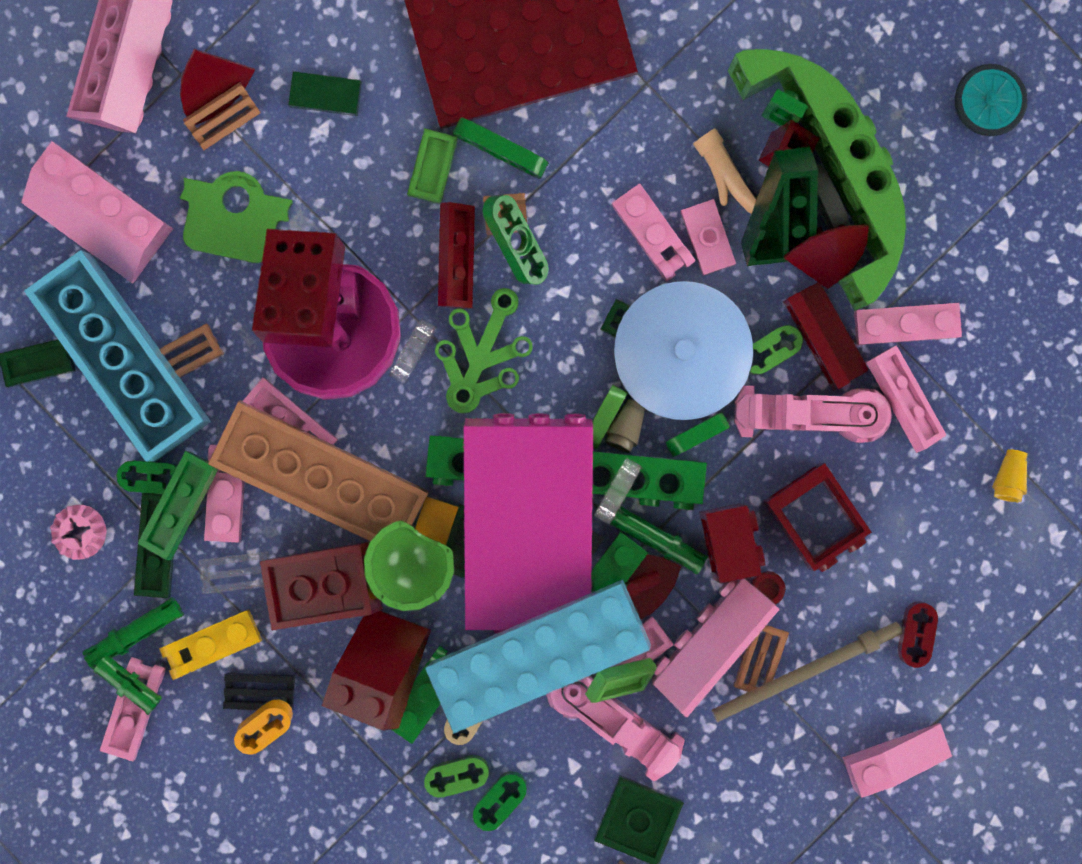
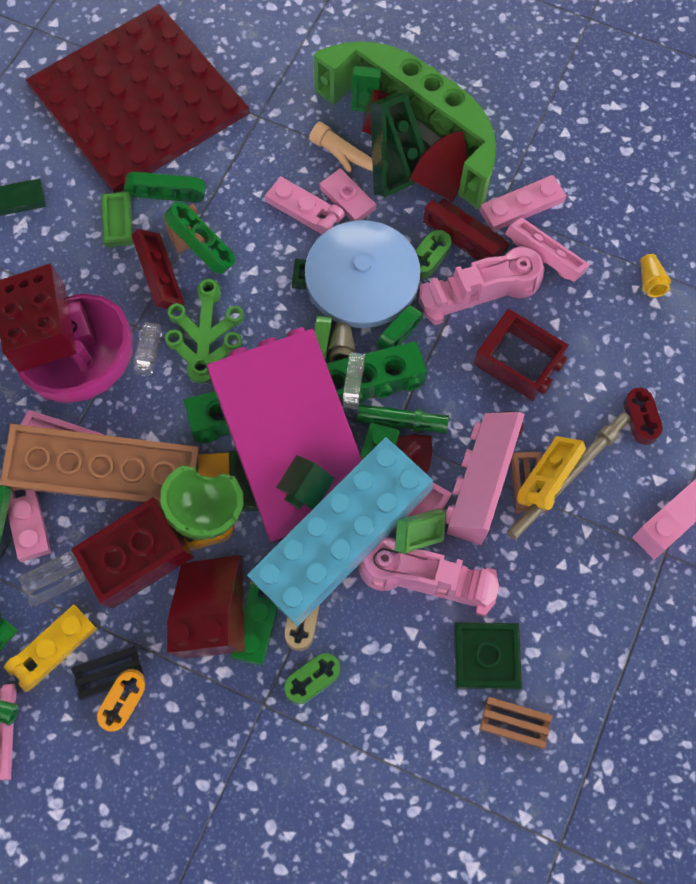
camera: 20 degrees left, 20 degrees down
green beam [473,771,527,831] -> none
dark red brick [699,503,765,583] -> none
teal wheel [955,64,1028,136] -> none
none -> dark green brick [276,455,335,510]
none -> yellow plate [517,436,586,510]

